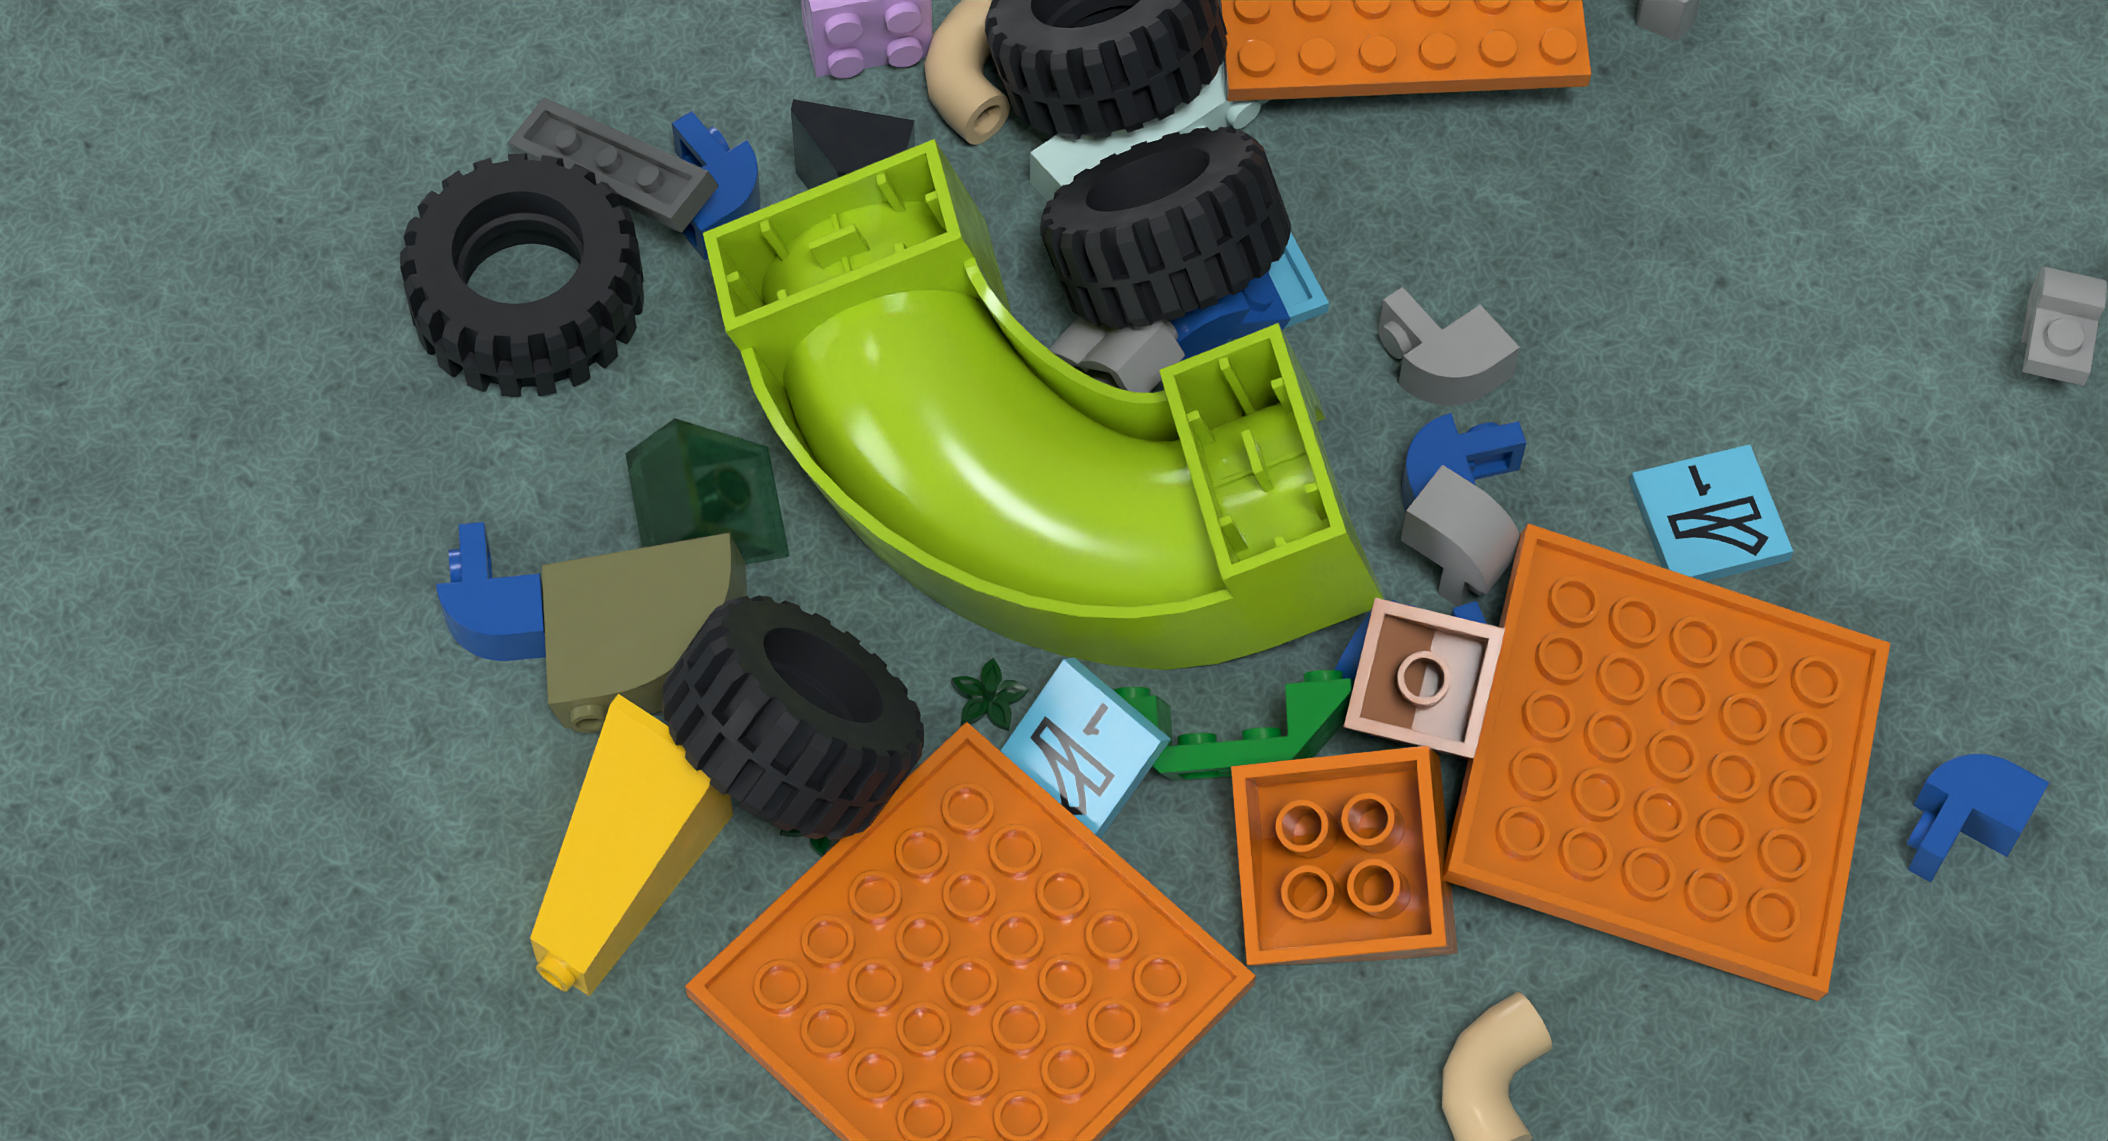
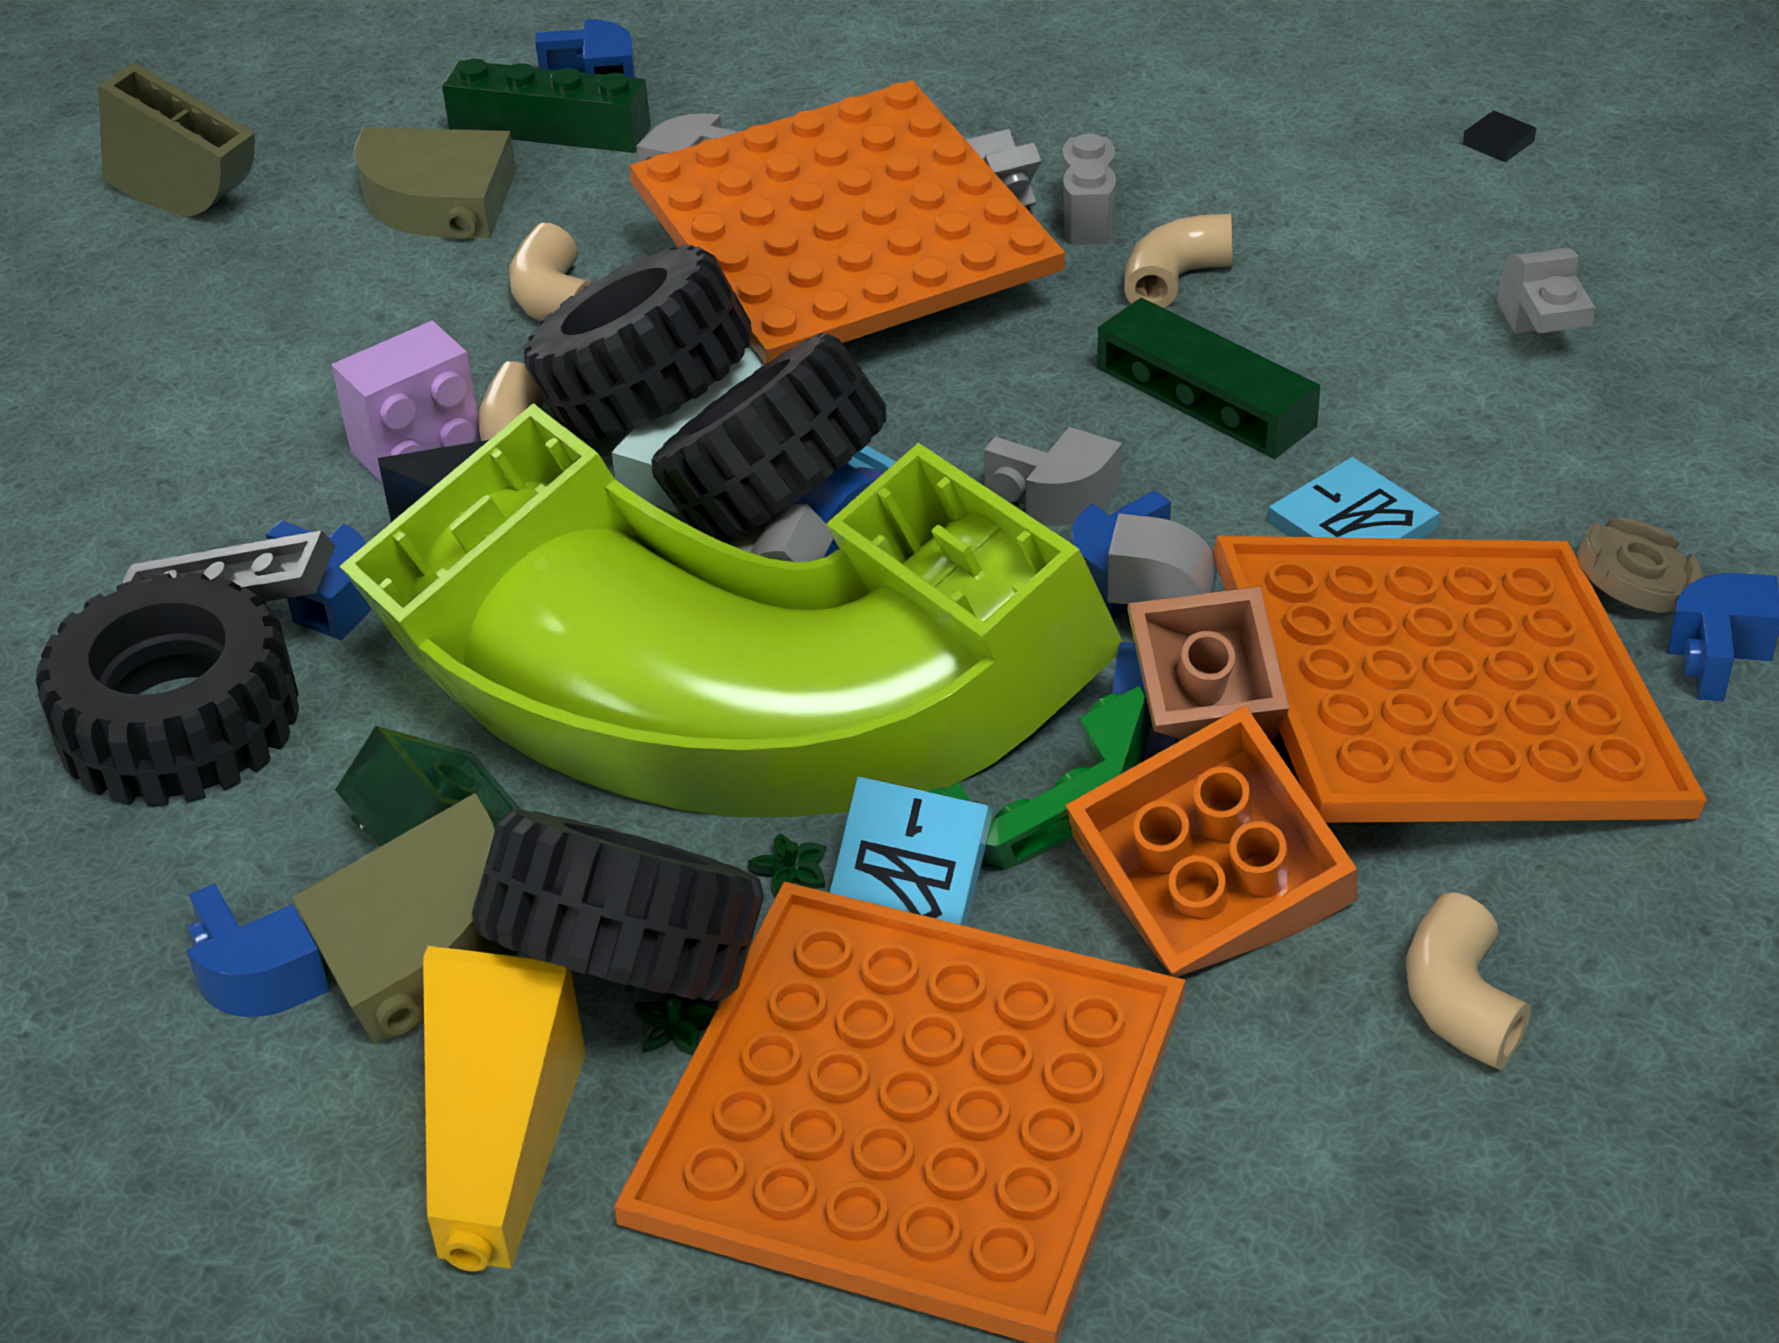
camera: 20 degrees left, 20 degrees down
none -> dark green brick [1097,297,1321,460]
none -> tan cylinder [1124,213,1233,307]
none -> dark tan tile [1577,518,1704,613]

